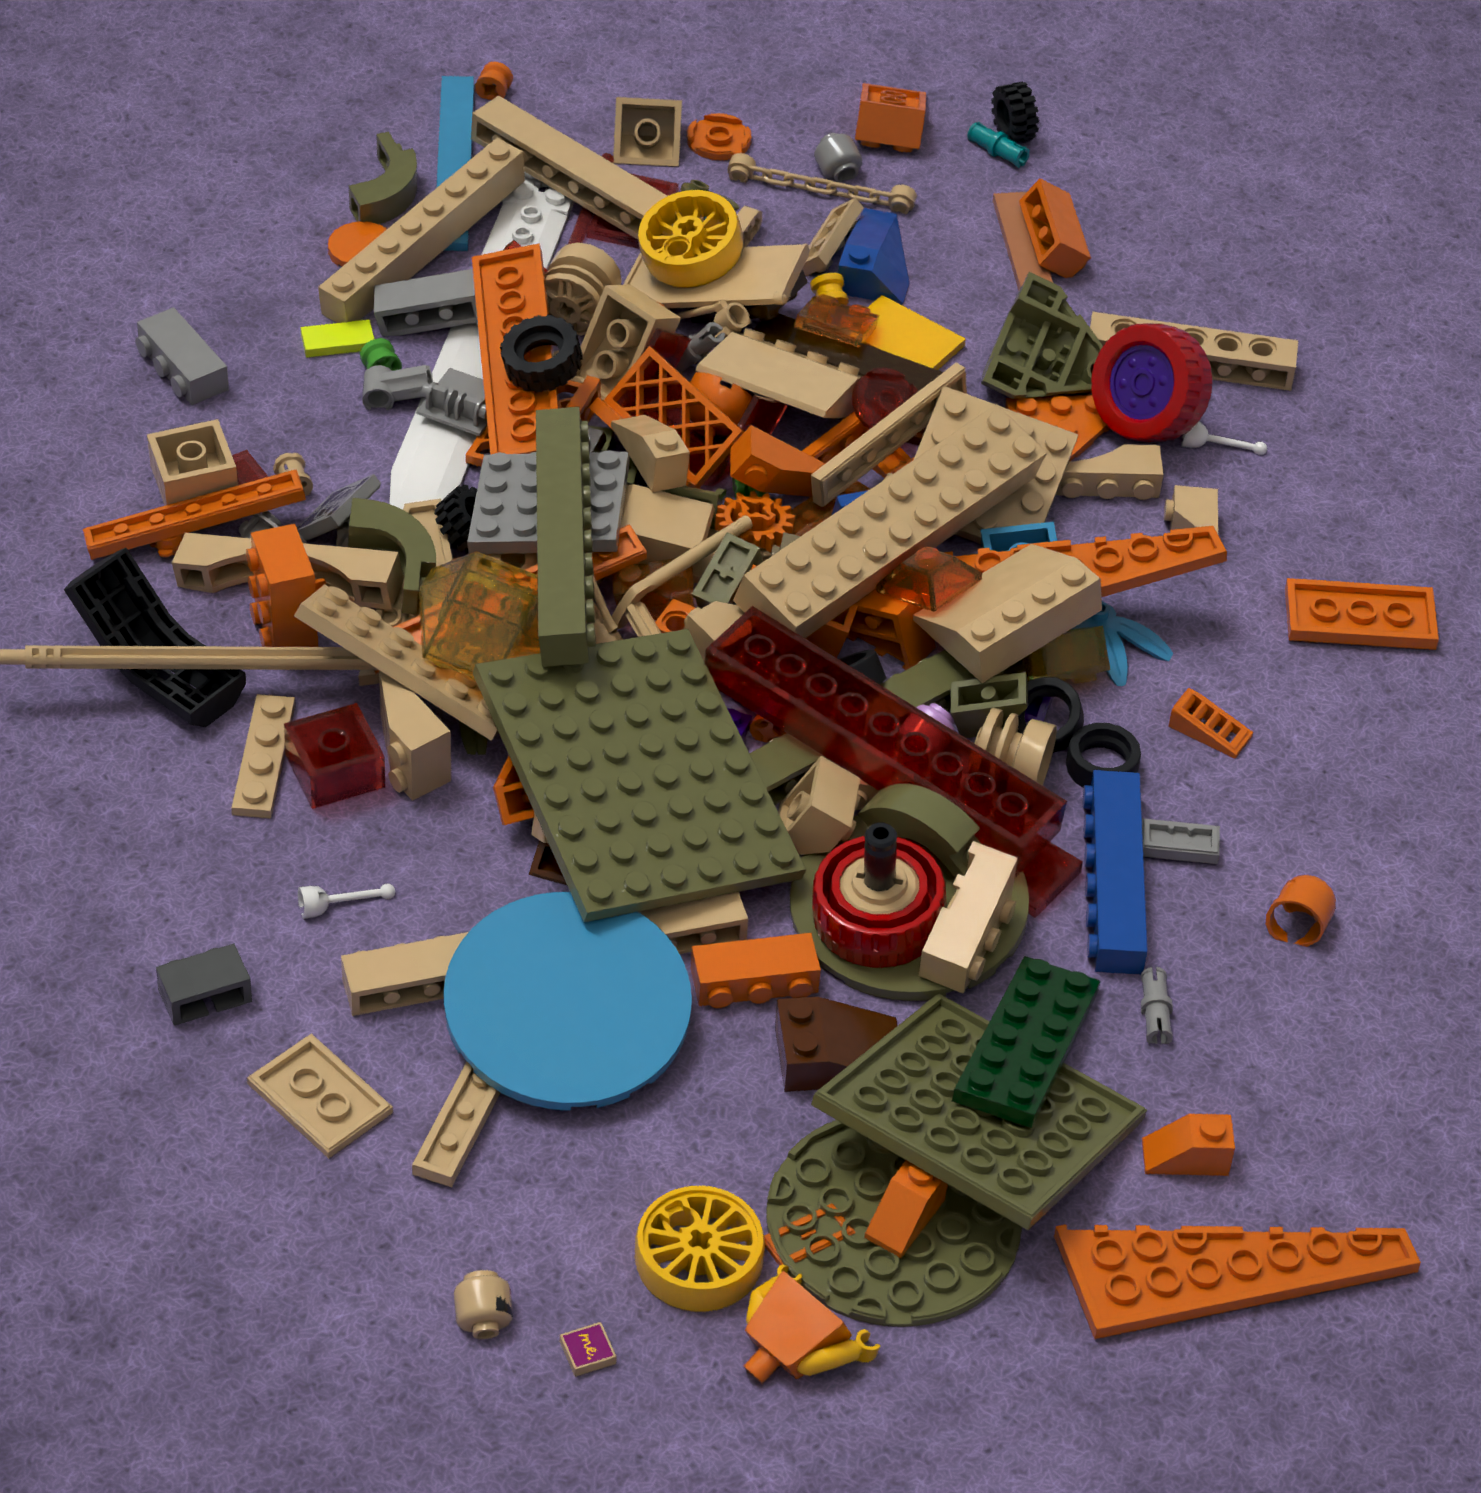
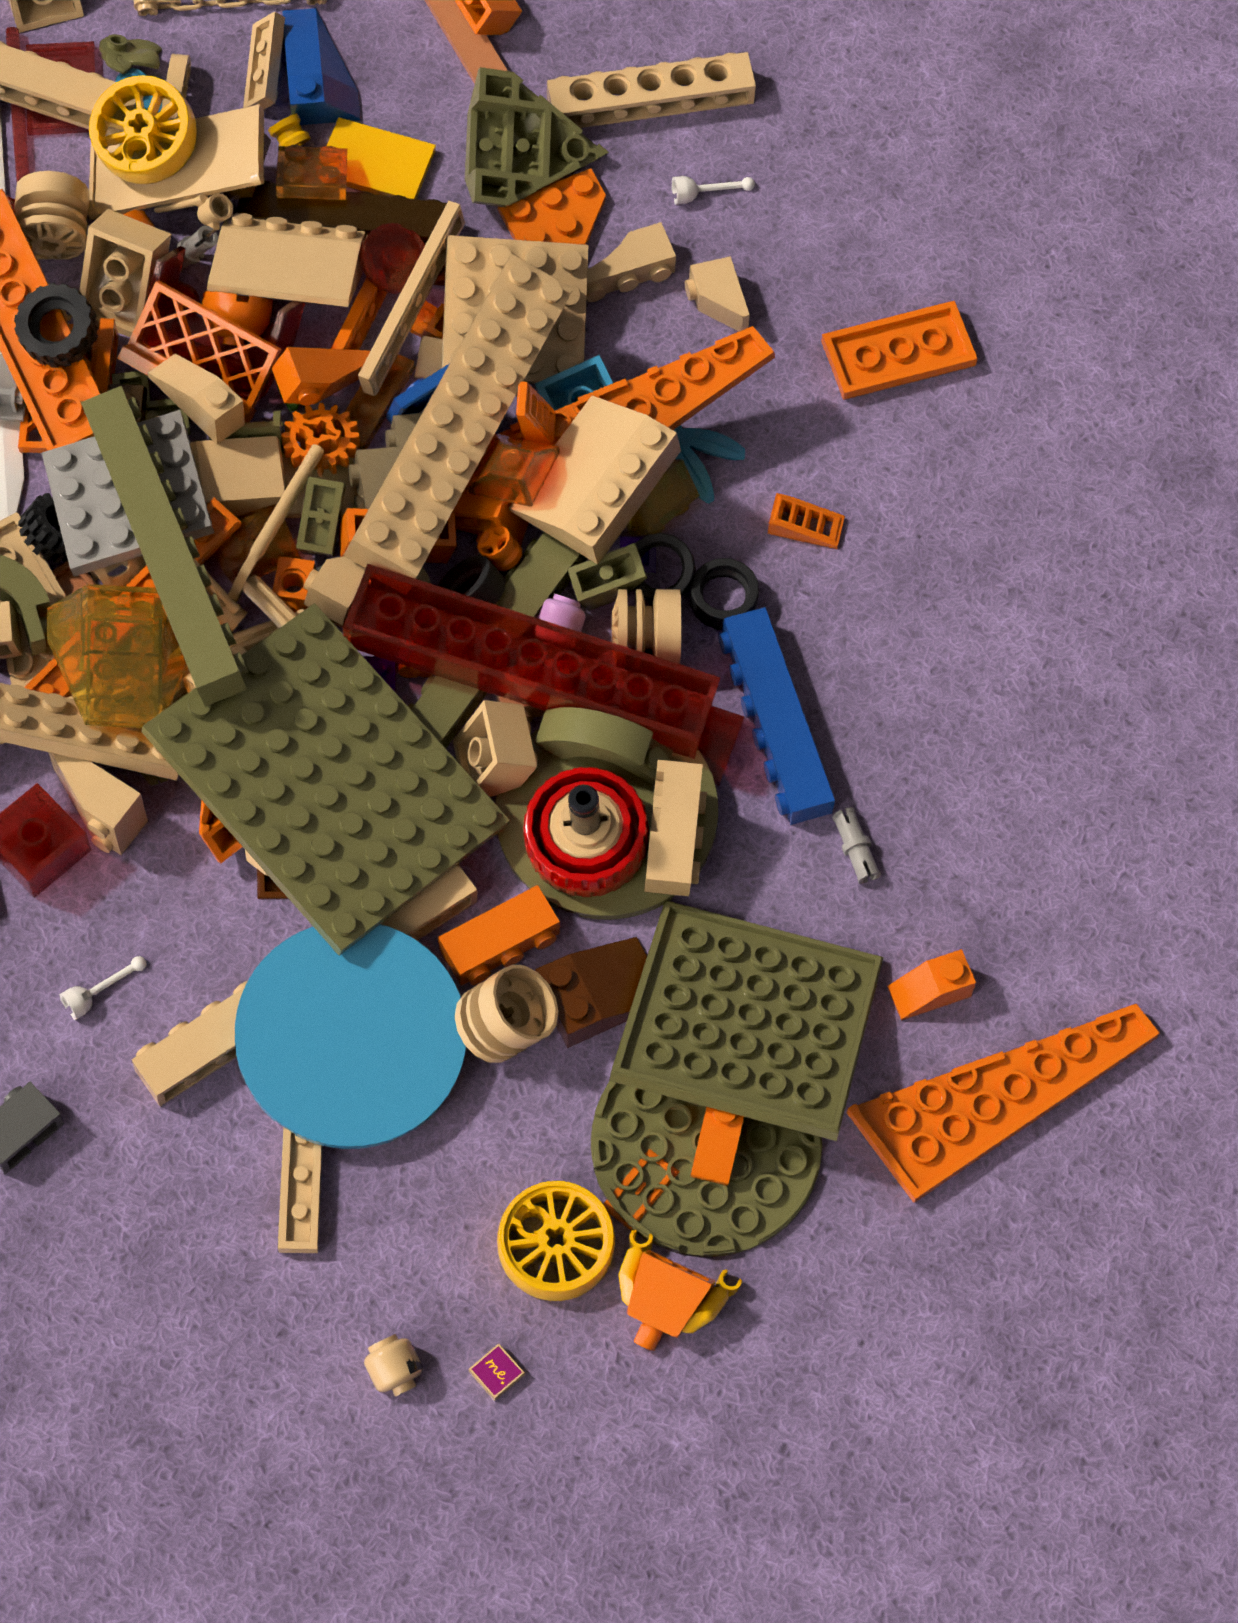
camera: 20 degrees left, 20 degrees up
tan tile [247,1034,393,1159] -> none
dark green plate [952,956,1101,1128] -> none
red wheel [1091,323,1212,442] -> none
light grey plate [1142,818,1220,864] -> none
orange helmet [1266,875,1336,947] -> none
none -> tan wheel [455,965,559,1063]
none -> orange wheel [477,526,522,571]
none -> orange slope [516,382,556,445]

